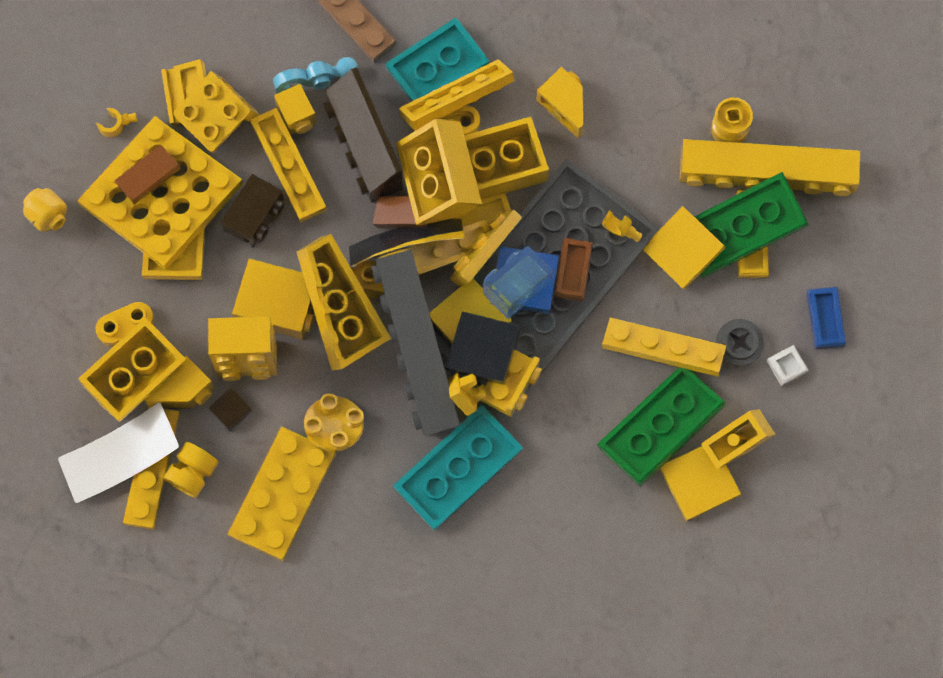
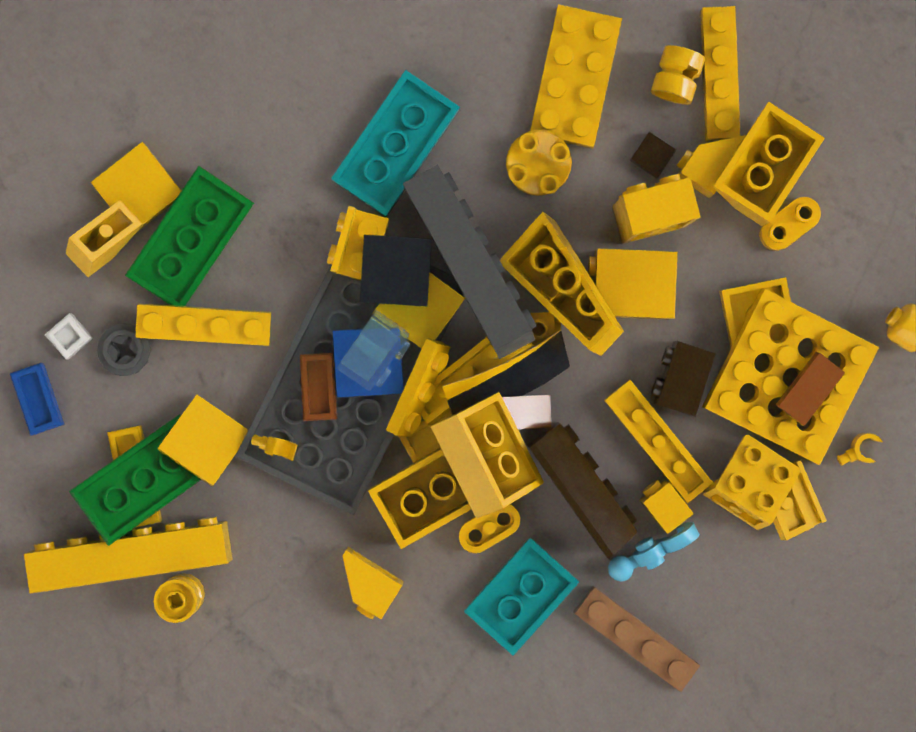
camera: 170 degrees right, 15 degrees up
white sticker [58,402,179,503] -> none
yellow plate [399,59,515,131] -> none
yellow tile [448,373,486,416] -> none

